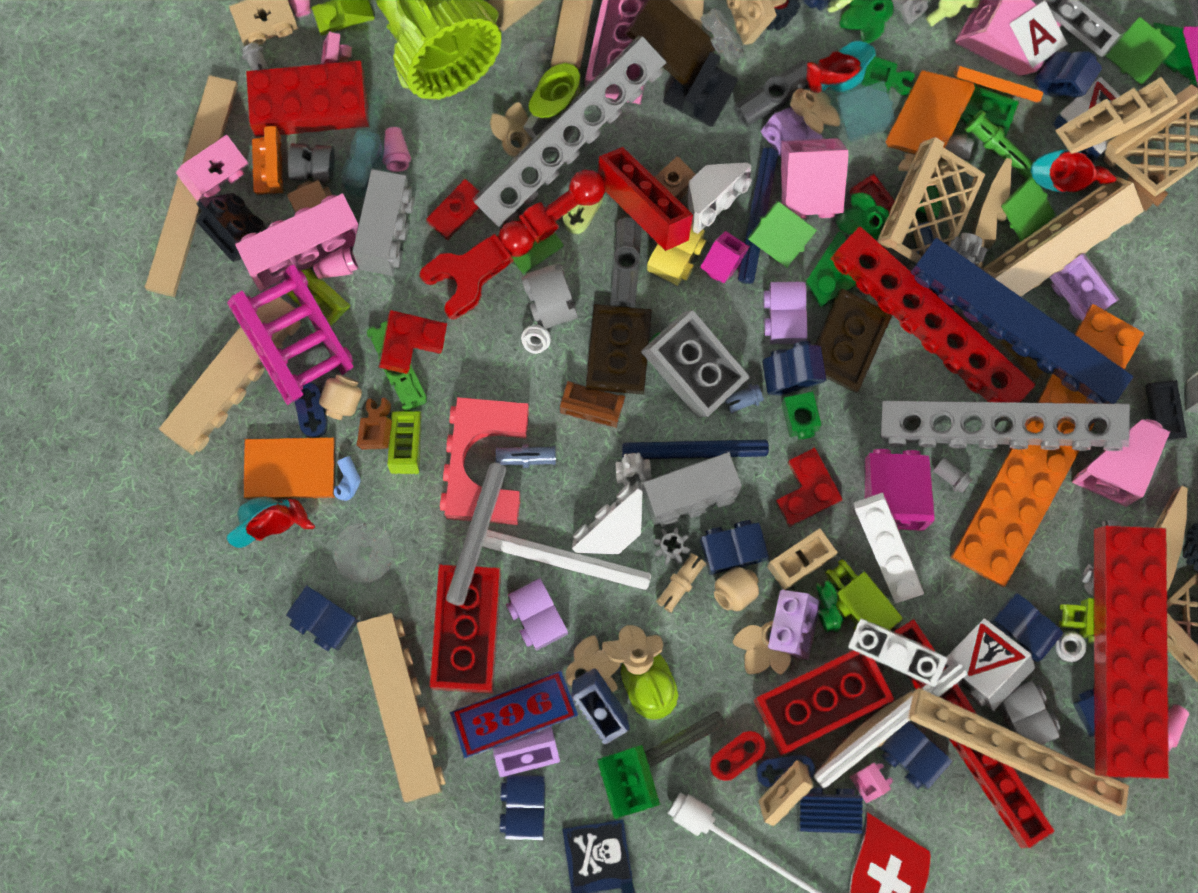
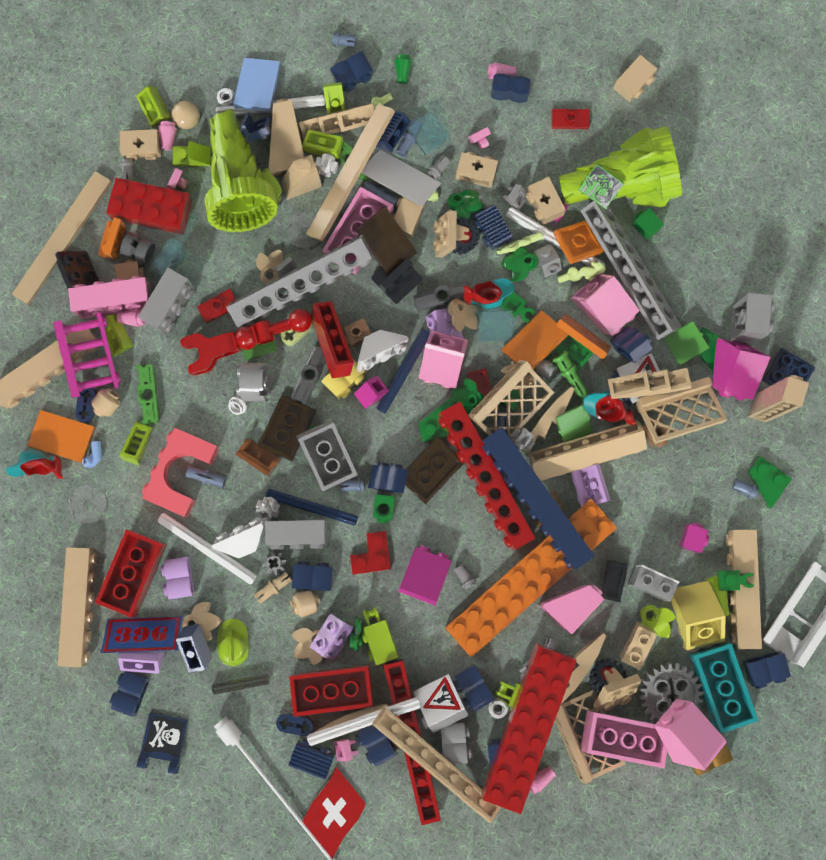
camera: 25 degrees right, 5 degrees up
bright pink brick [176,135,248,201] -> none
dark blue brick [286,585,359,652] -> none
dark orange plate [356,398,392,450] -> none
red plate [378,310,447,374] -> none
bright pink cone [383,127,411,172] -> none
light grey axle [446,463,506,605] -> none
lime piece [528,63,581,118] -> none
green bracket [597,745,661,819] -> none
tan plate [602,625,663,674] -> none
clear plate [700,7,745,65] -> none
red plate [710,731,765,781] -> none
bright green piece [748,200,817,268] -> none
tan plate [758,761,813,826] -> none
lavender brick [763,282,807,344] -> none
tan brick [767,528,838,590] -> none
white slope [848,619,948,687] -> none
white plate [854,493,924,604] -> none
light grey brick [881,401,1130,451] -> none
white sticker [1010,0,1067,68] -> none

